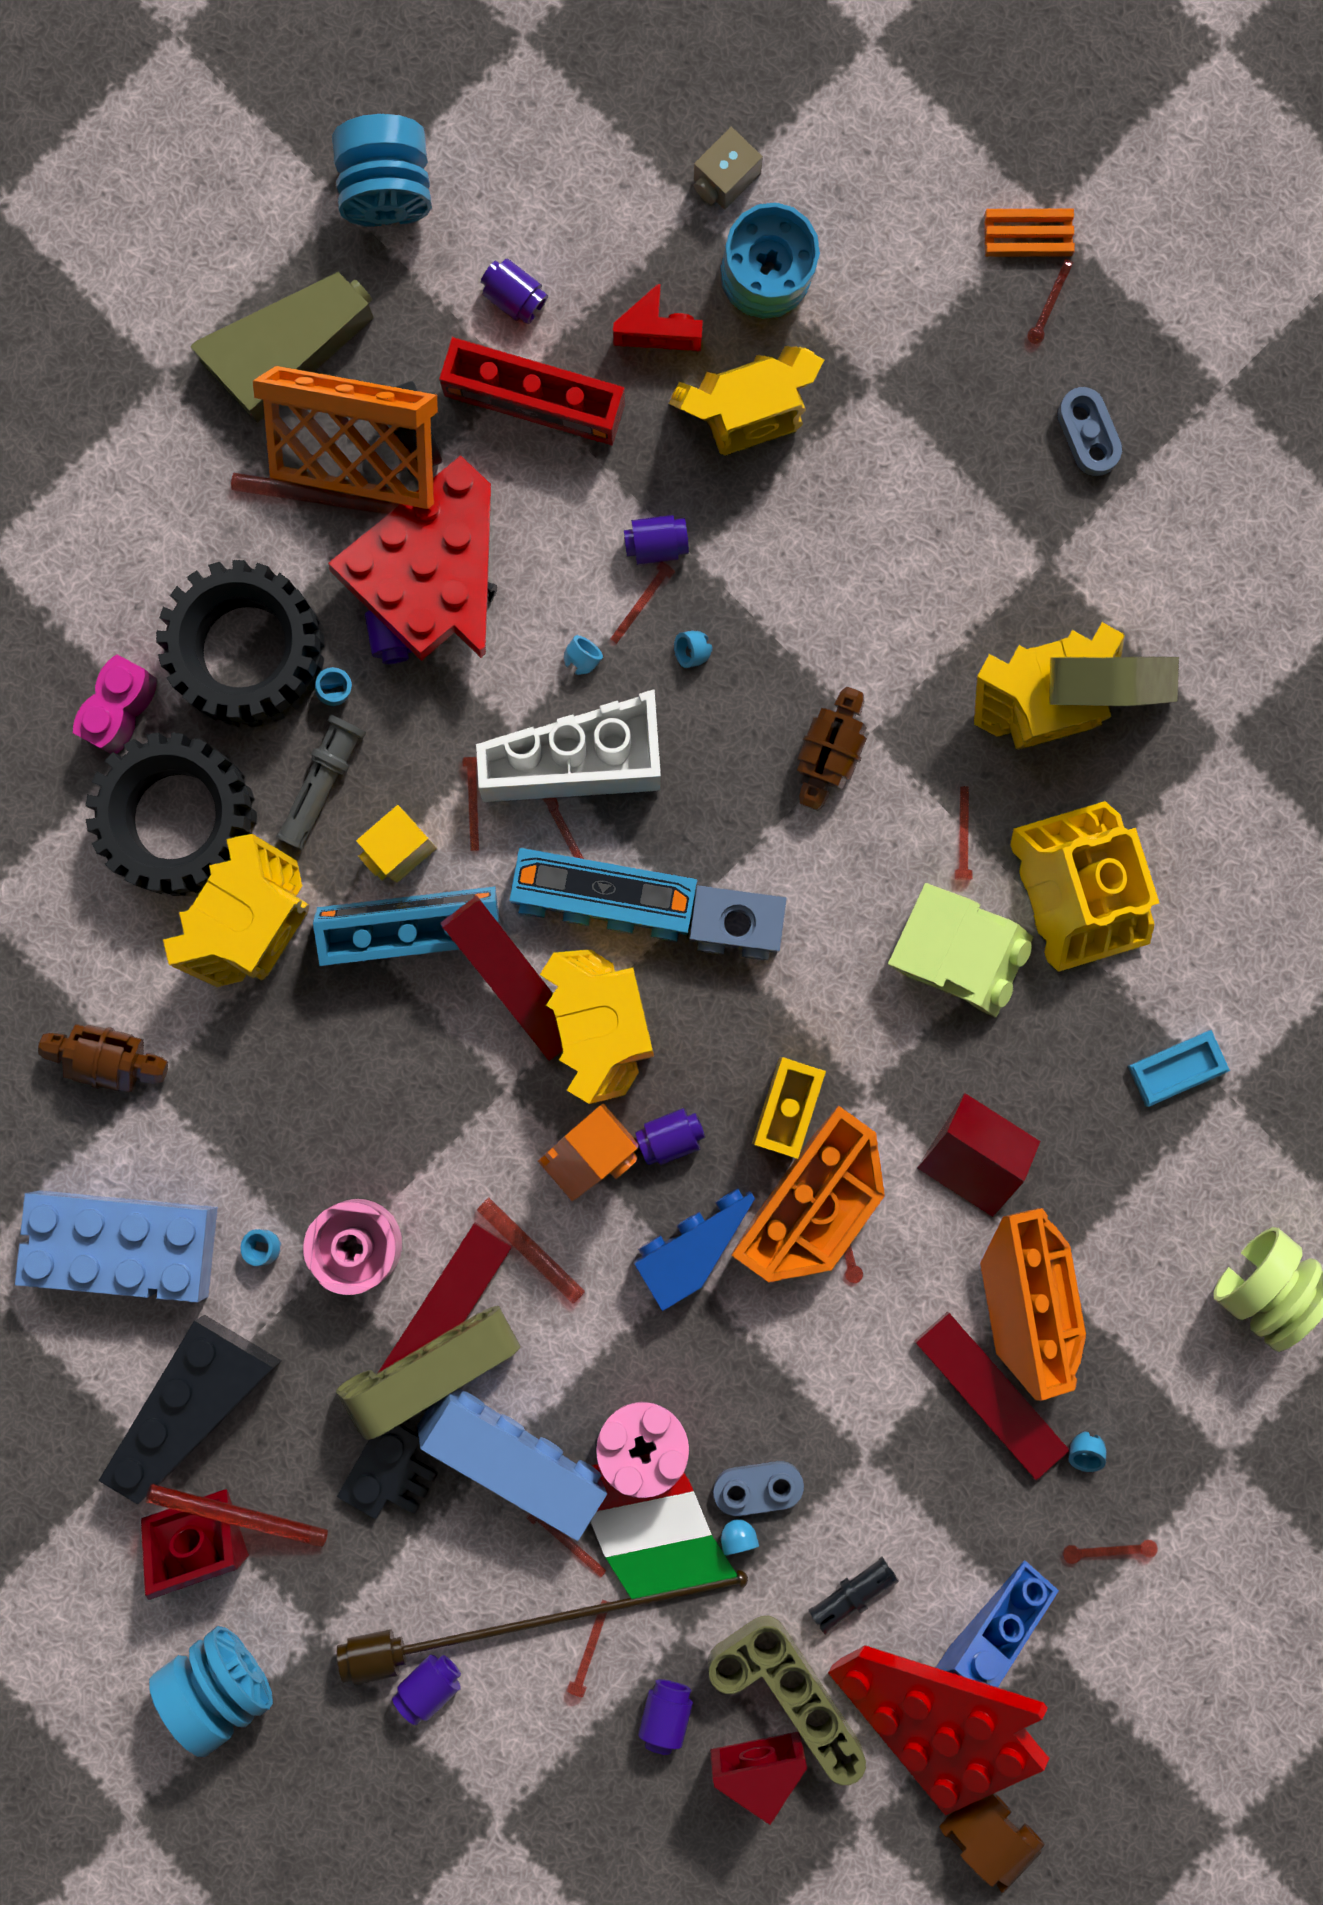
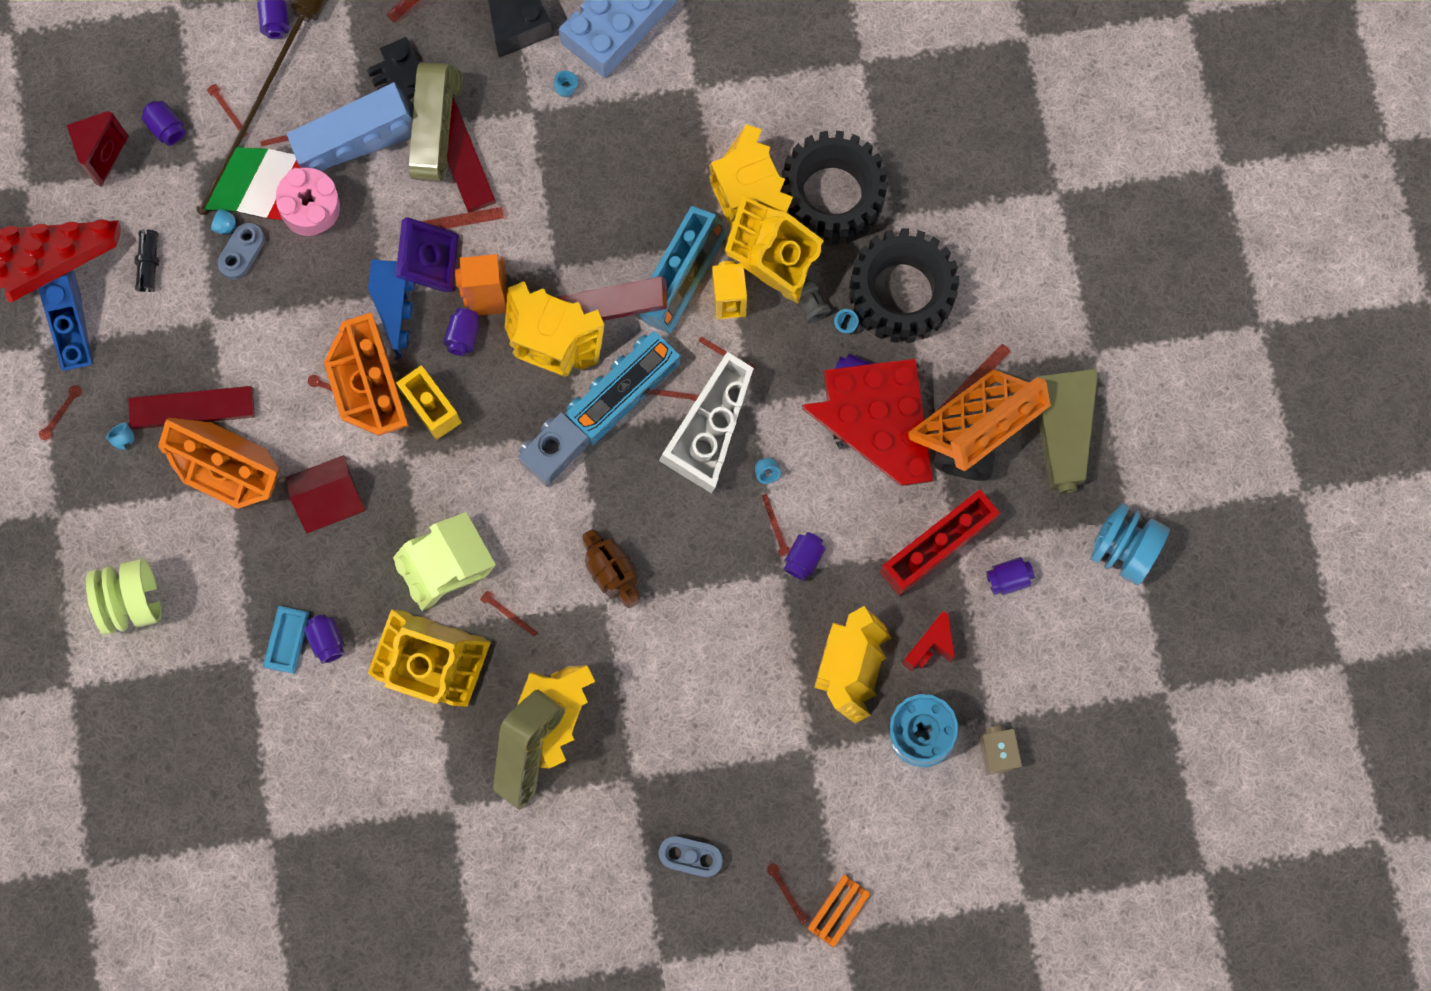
camera: 125 degrees right, 10 degrees down
reddish brown piece [38,1024,168,1092] -> none
dark pink brick [73,654,157,754] -> none
bright pink brick [303,1199,402,1295] -> none
dark azure hinge [674,630,713,668] -> none
olive beam [708,1616,866,1785] -> none
none -> dark purple brick [304,614,345,664]
none -> dark purple tile [395,217,459,292]
none -> yellow slope [725,195,824,304]

